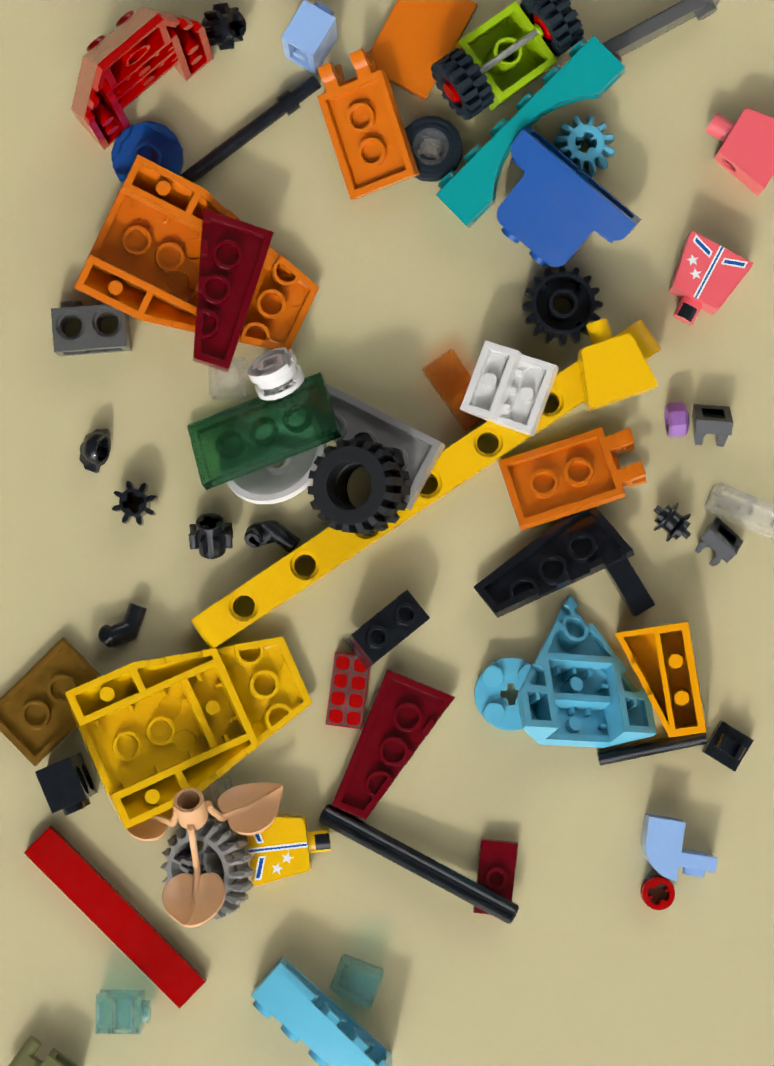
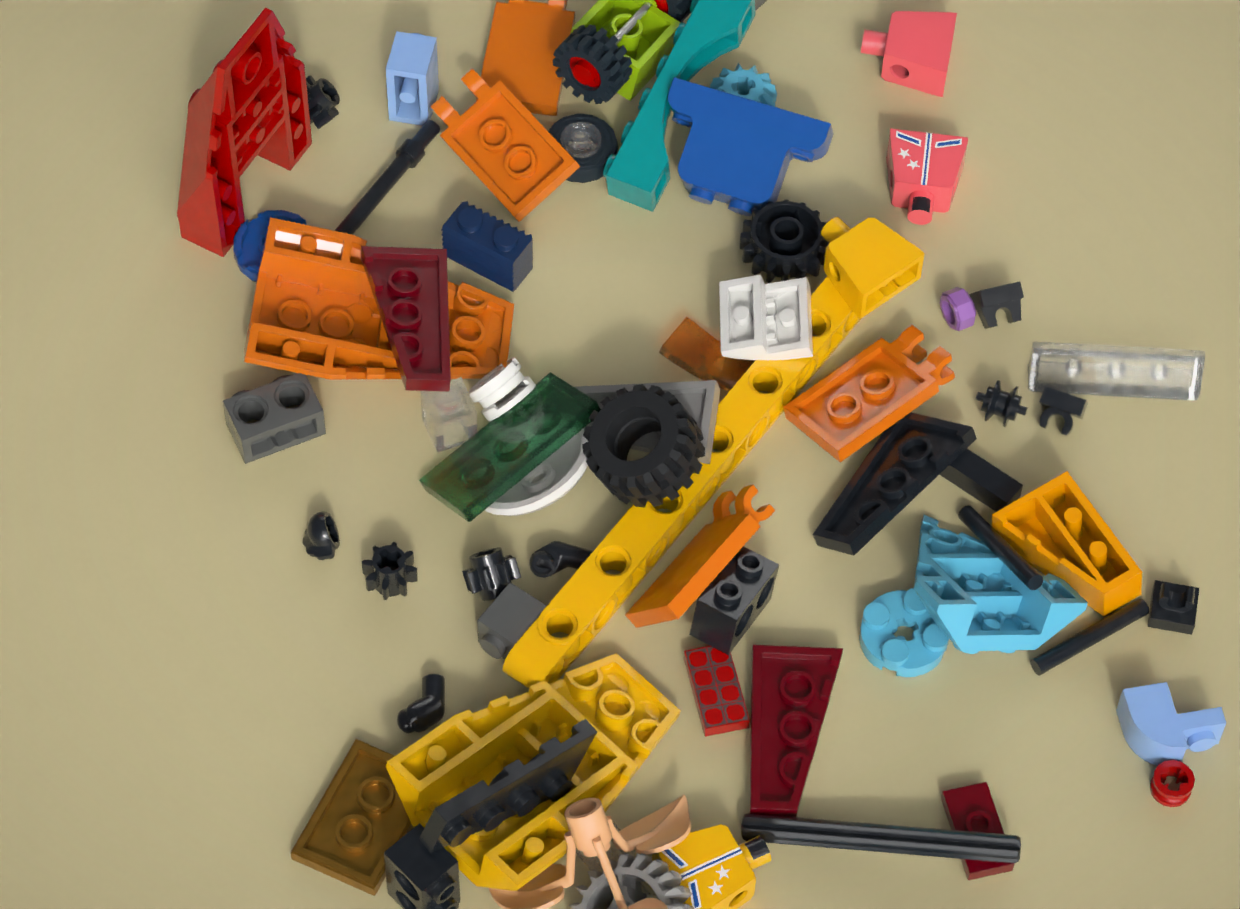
camera: 20 degrees left, 30 degrees down
none -> black wing [419,719,597,853]
none -> dark blue brick [441,201,533,292]
none -> dark grey brick [477,582,546,659]
none -> orange tile [625,484,775,628]
none -> black bar [958,505,1043,590]

